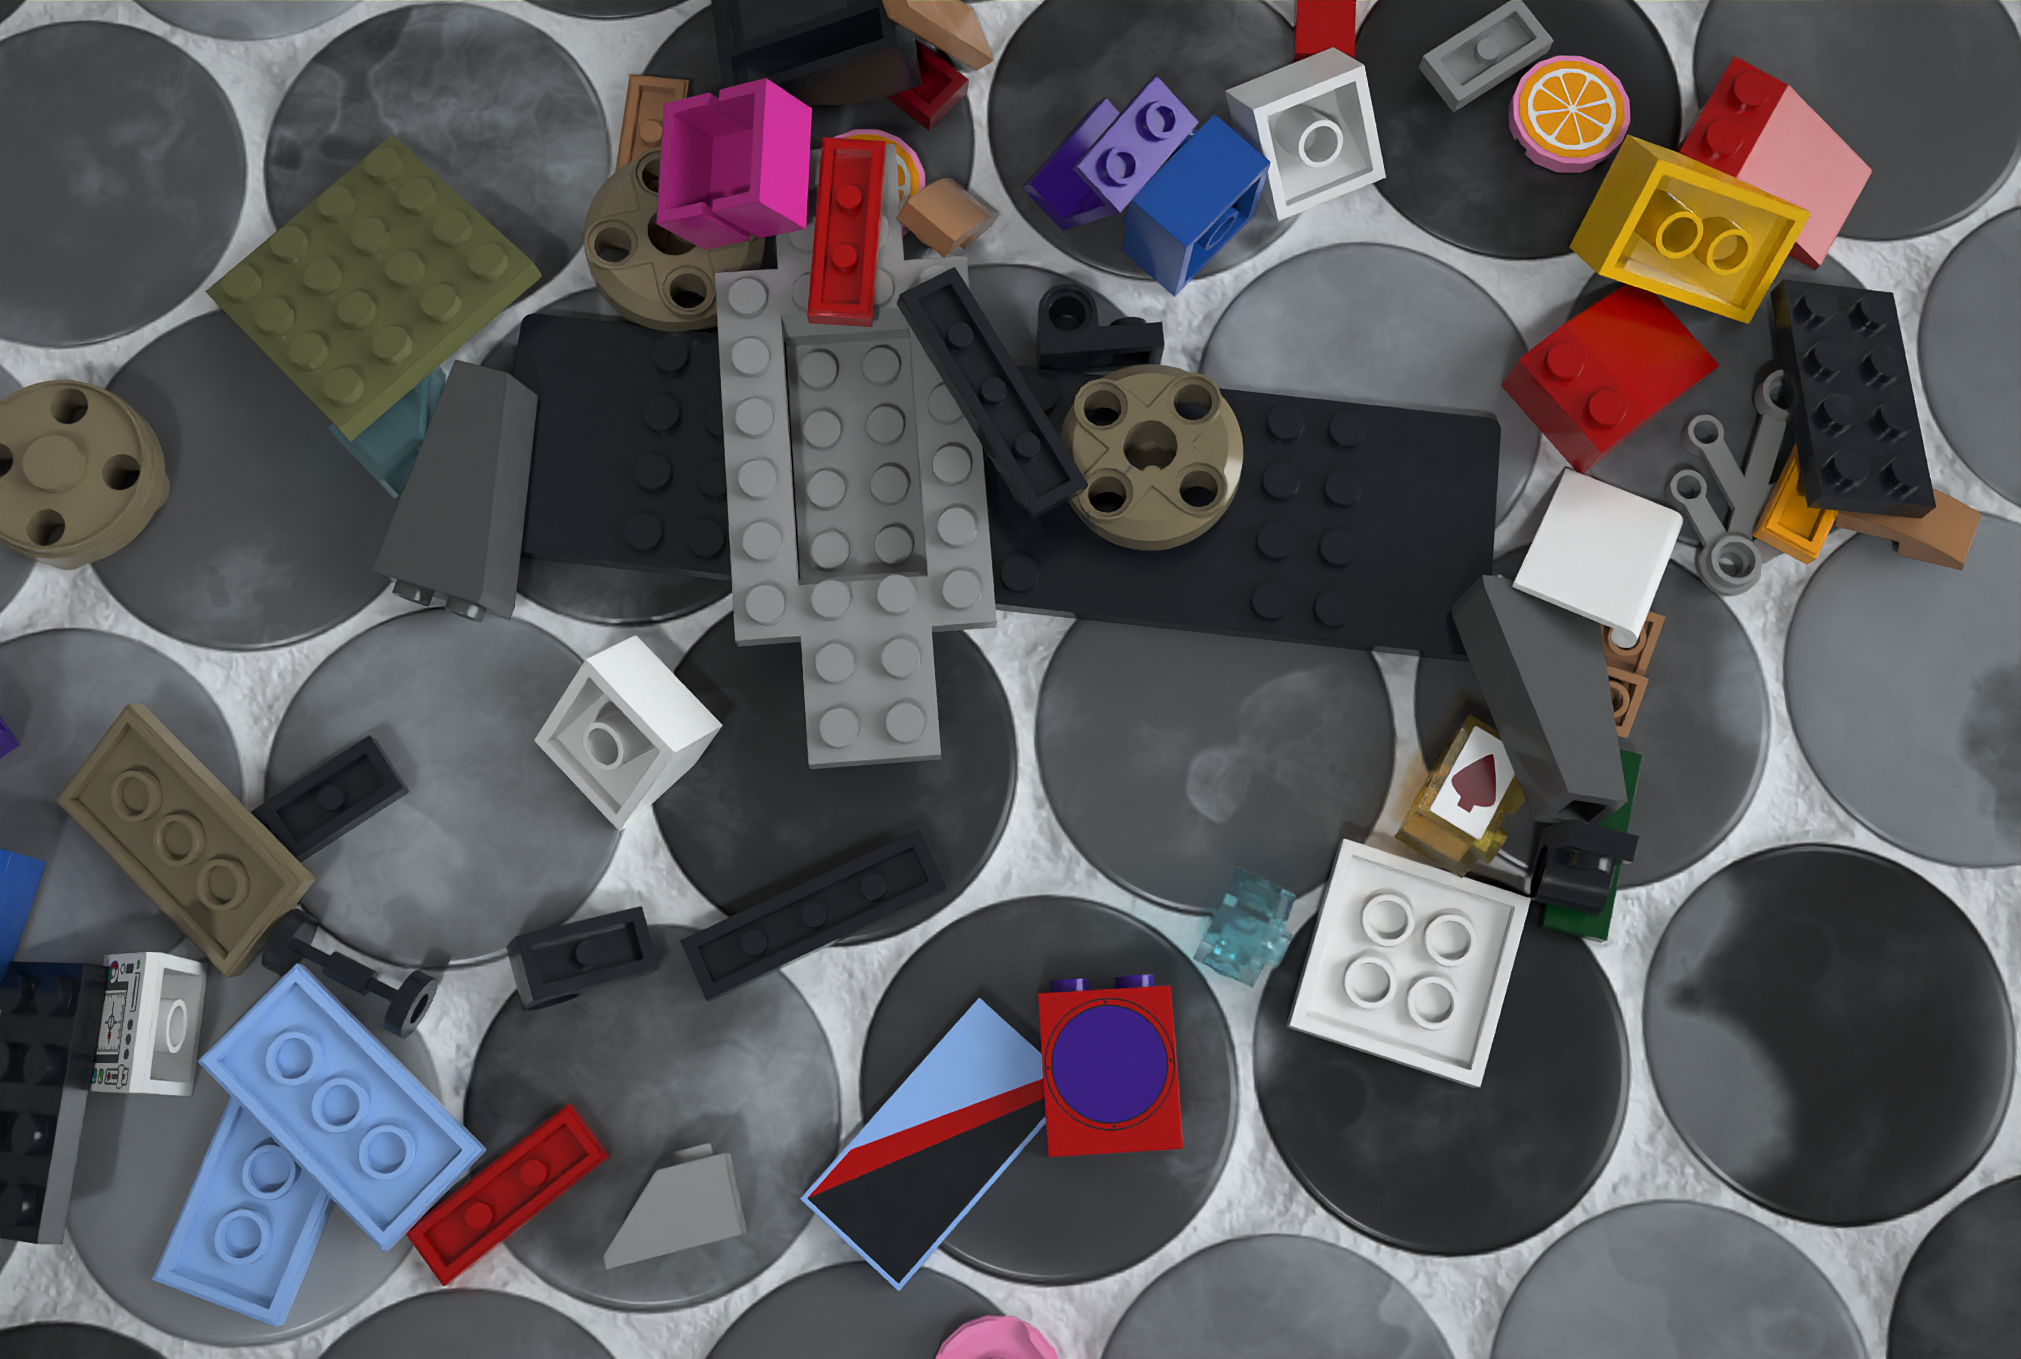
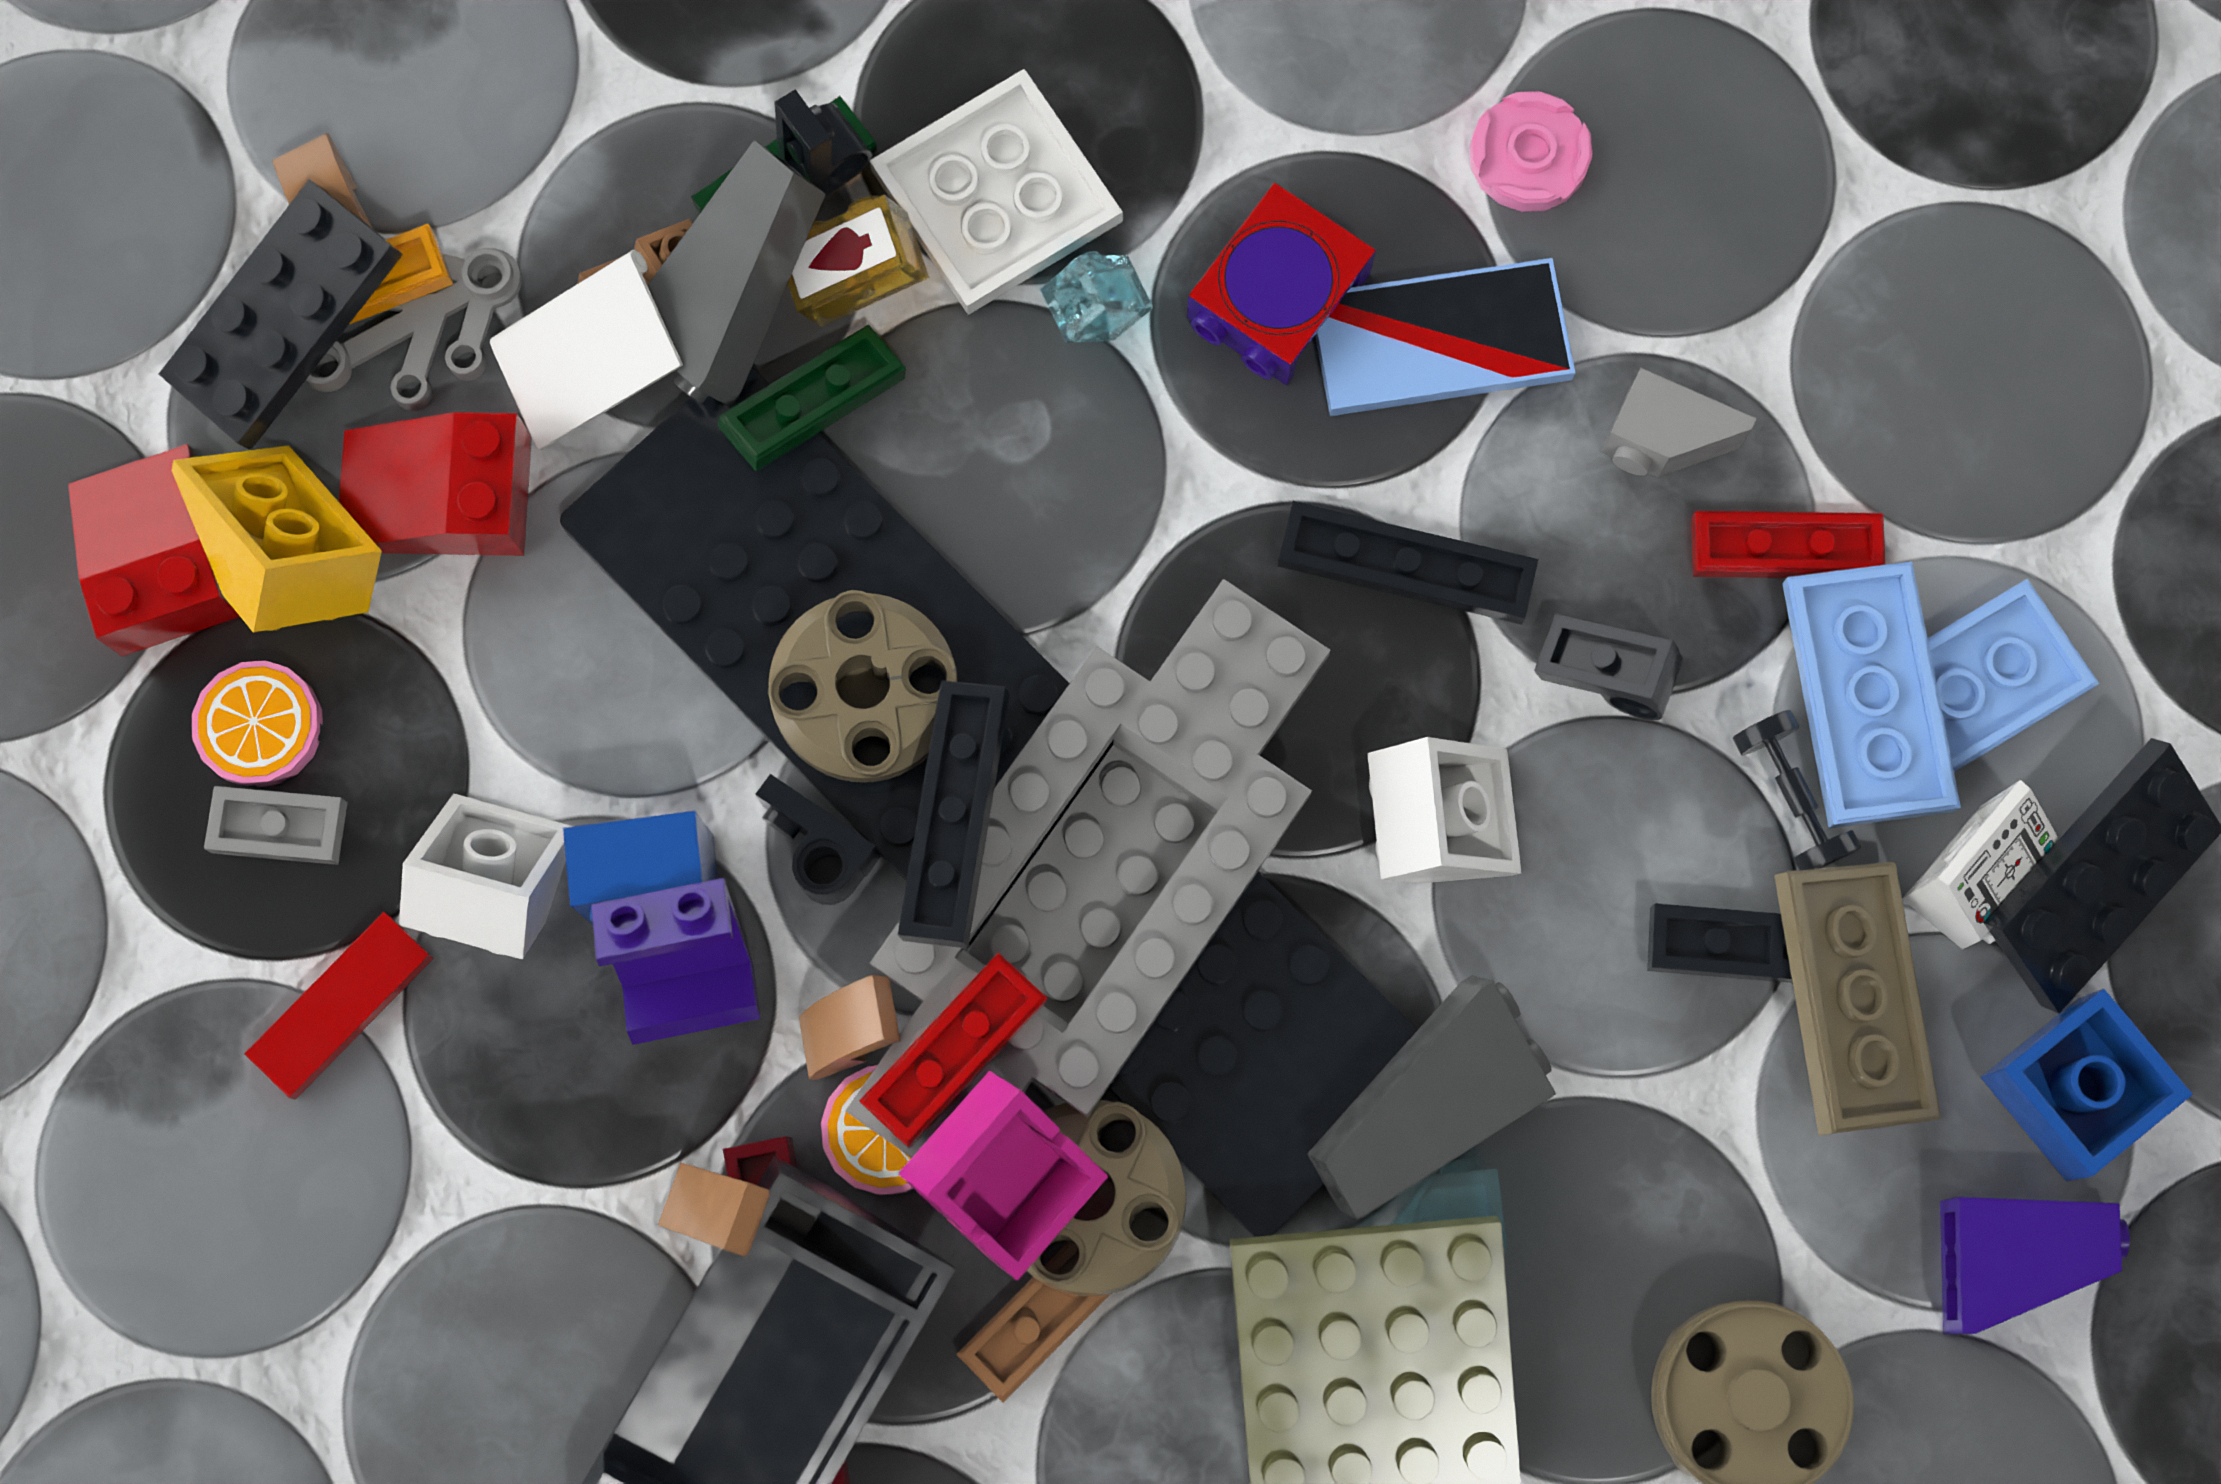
camera: 135 degrees left, 0 degrees up
none -> dark green tile [718,324,906,471]

